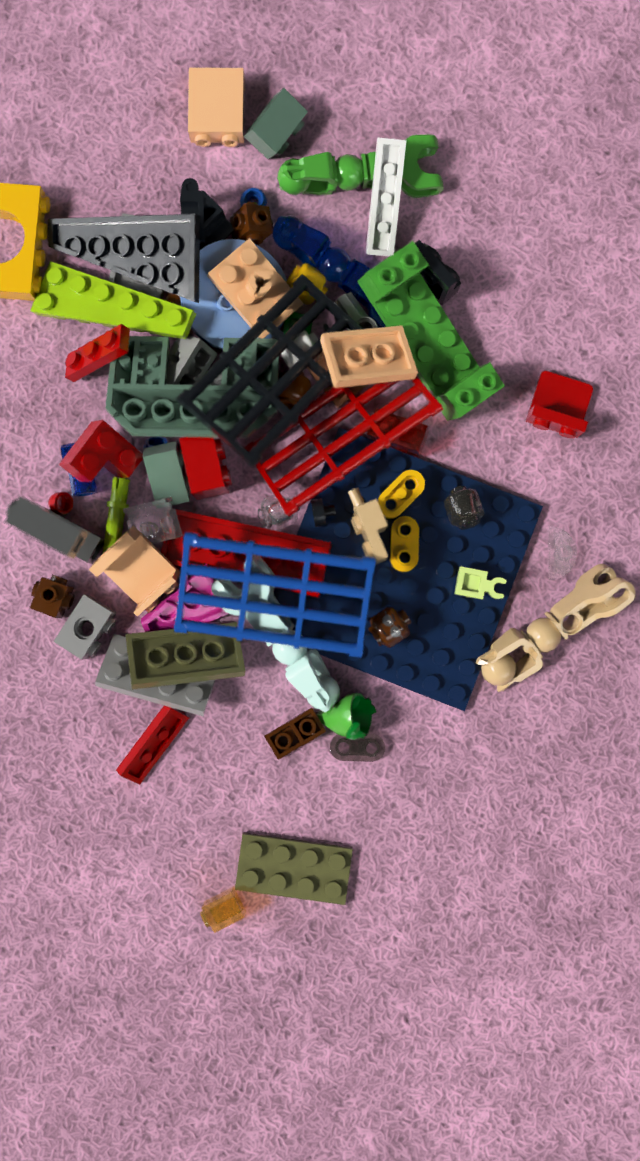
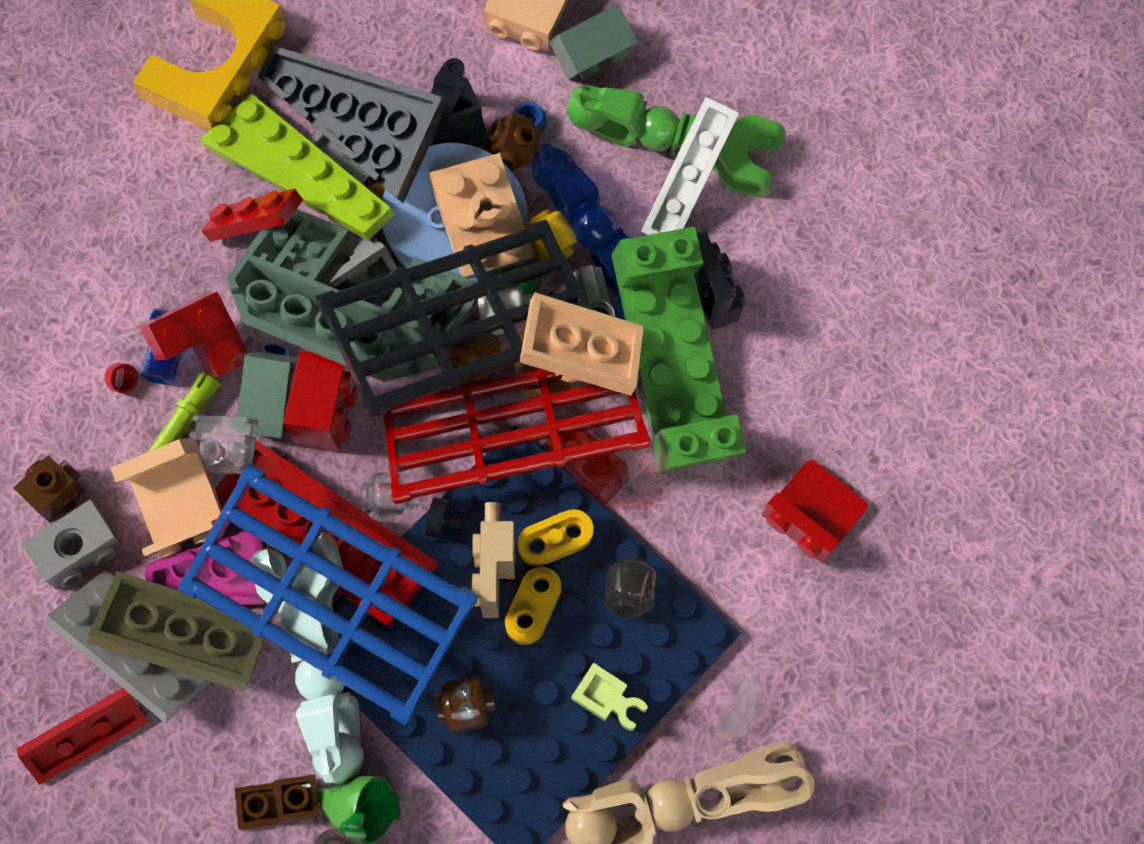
camera: 20 degrees right, 15 degrees down
dark grey arch [4,495,104,564] -> none

